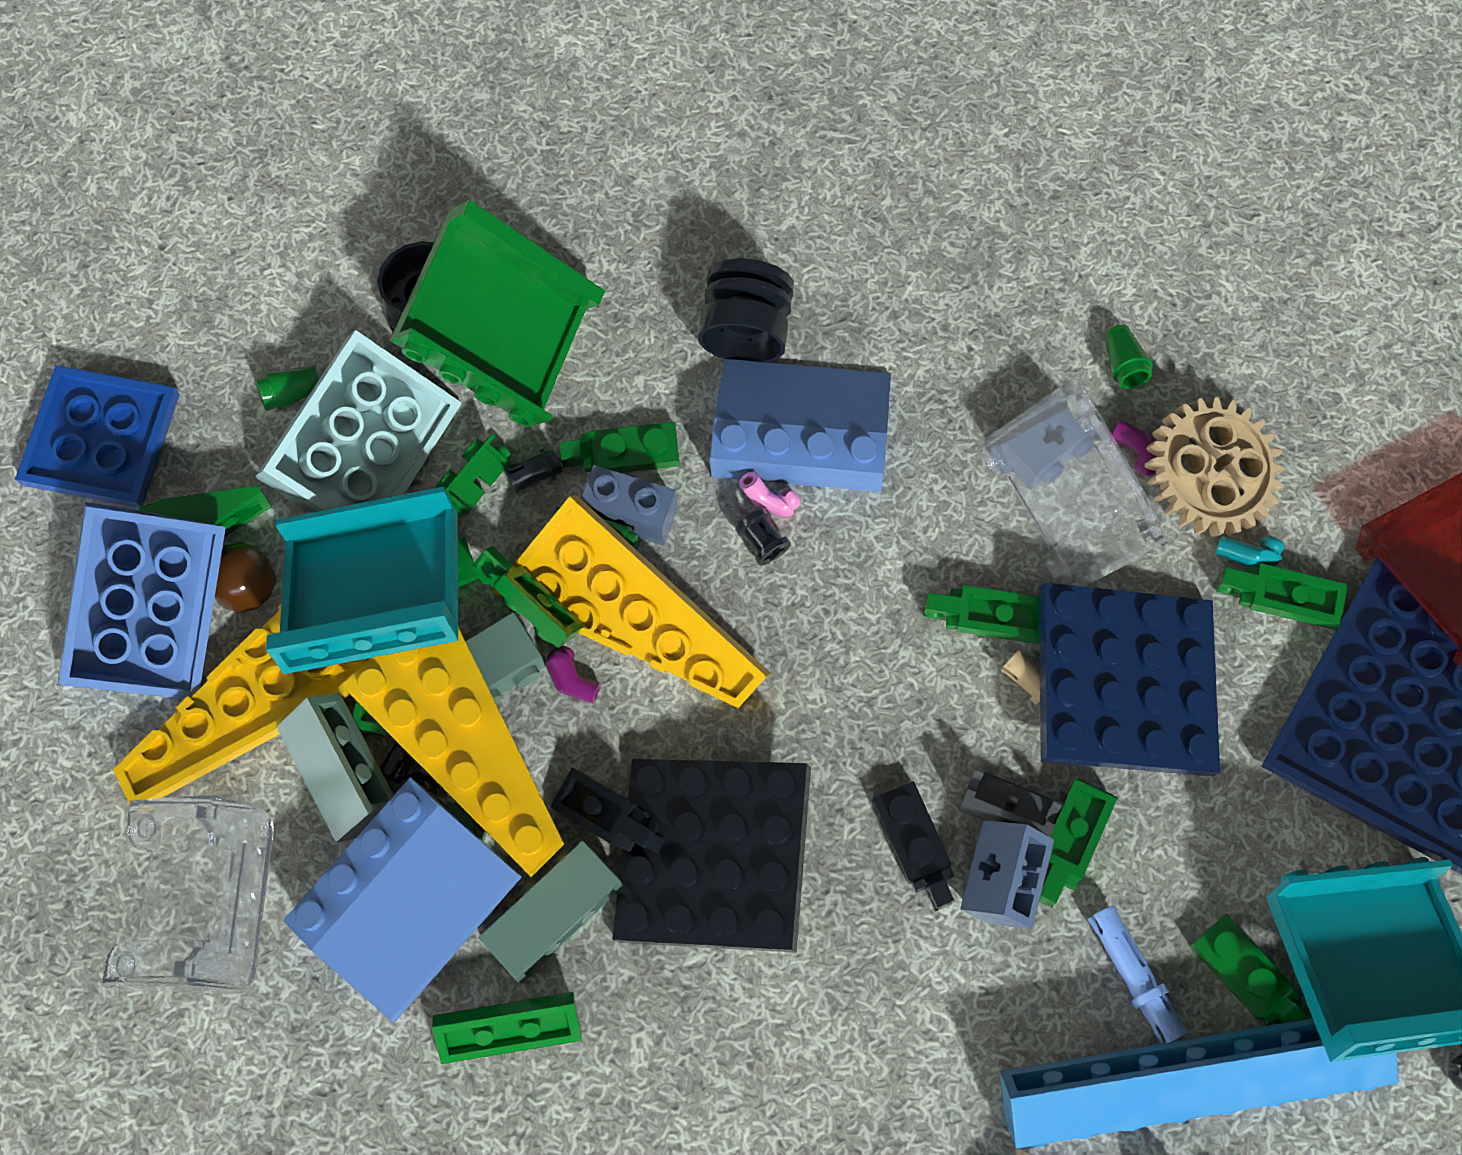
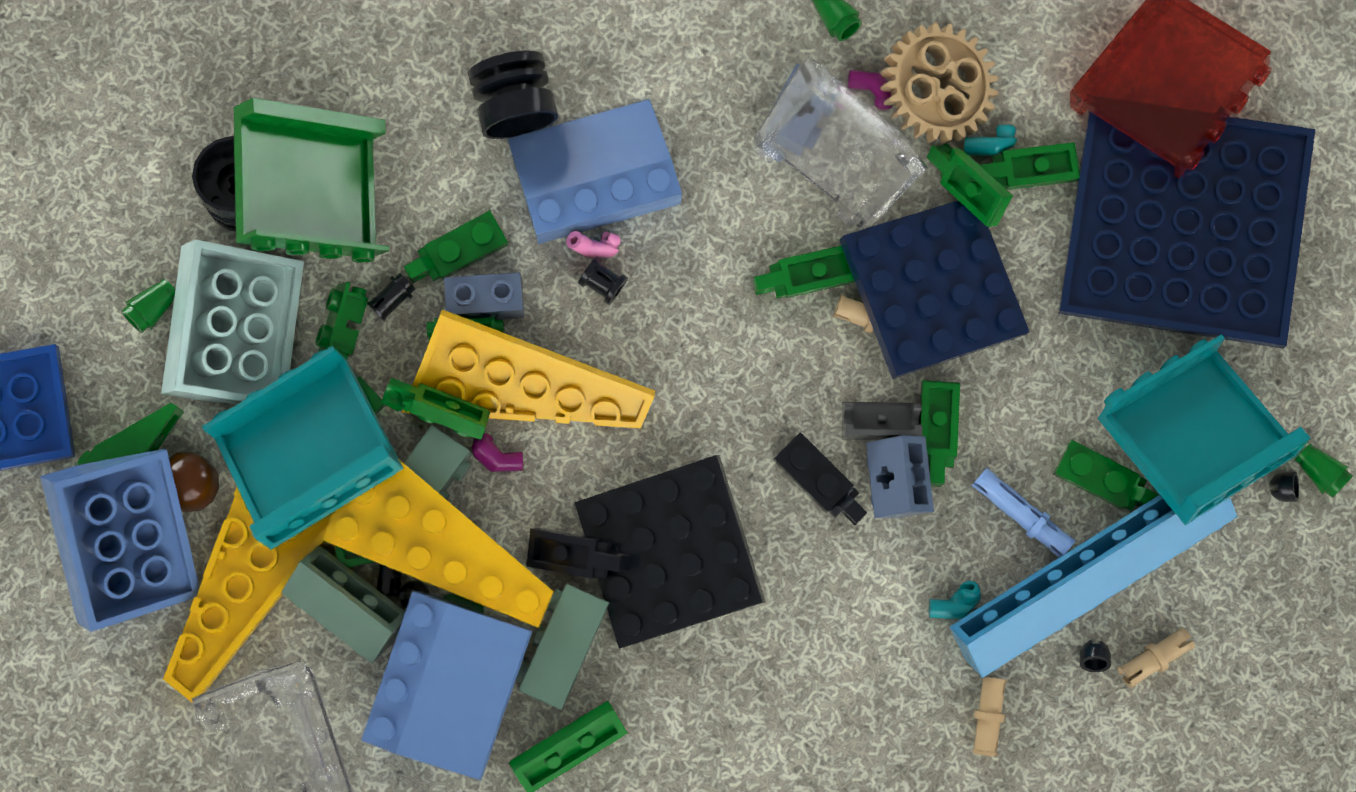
camera: 35 degrees left, 10 degrees up
none -> green hinge [926,143,1013,227]
none -> teal arm [928,580,981,619]

